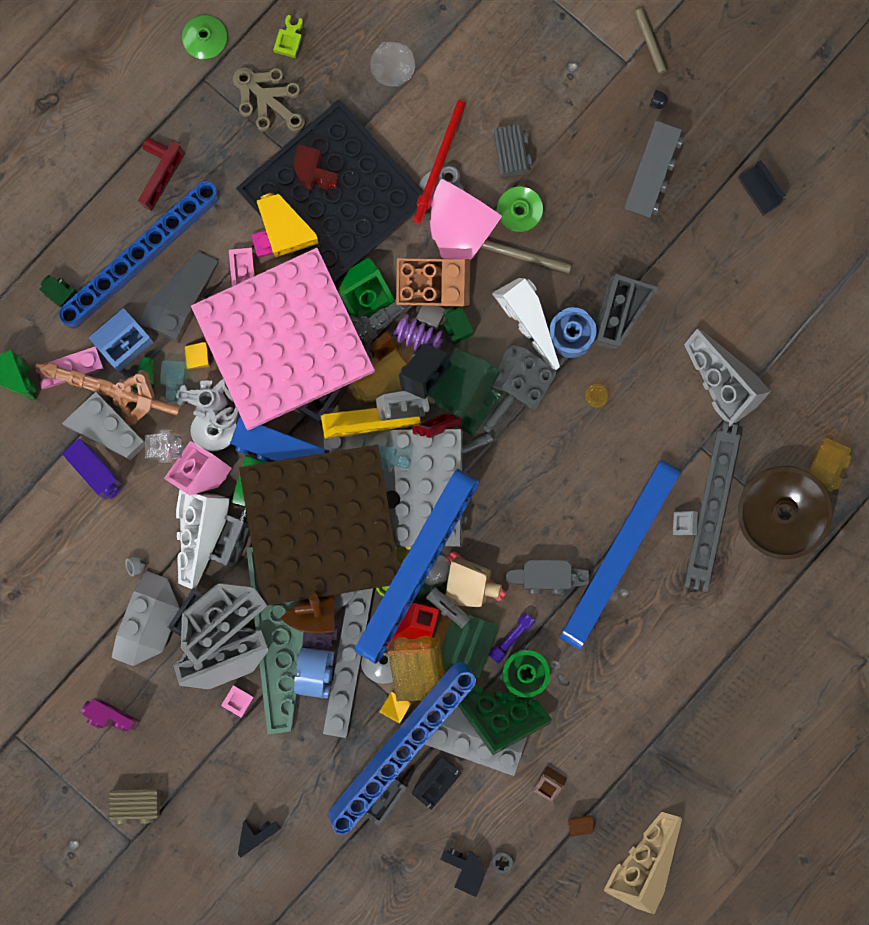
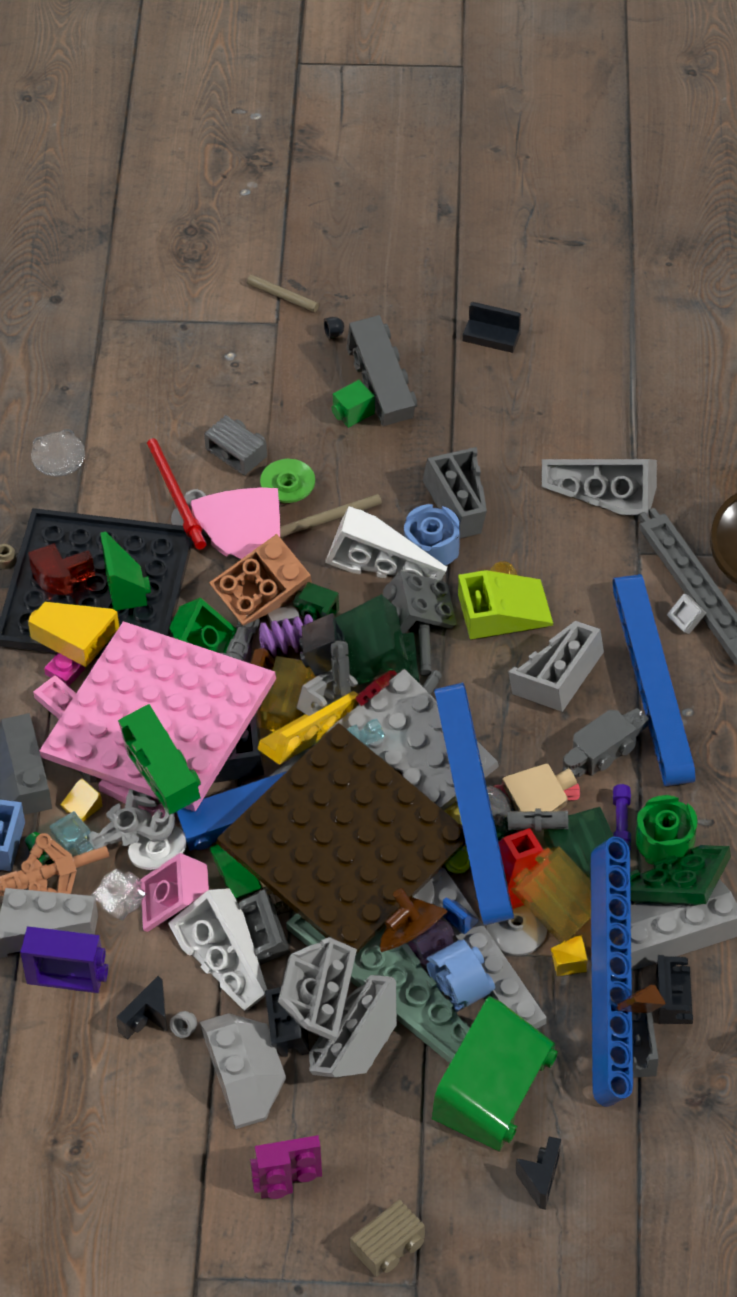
camera: 40 degrees left, 30 degrees down
bright pink plate [221,685,254,718] -> none
none -> green slope [100,532,151,611]
none -> black slope [116,976,167,1040]
none -> green wedge [118,704,201,815]
none -> green brick [331,380,375,428]
none -> dark grey axle [331,640,351,697]
none -> green windscreen [432,996,558,1152]
none -> blue slope [443,897,479,934]
none -> lime slope [458,570,553,639]
none -> light grey wedge [508,621,604,712]
none -> reddish brown slope [617,984,666,1013]

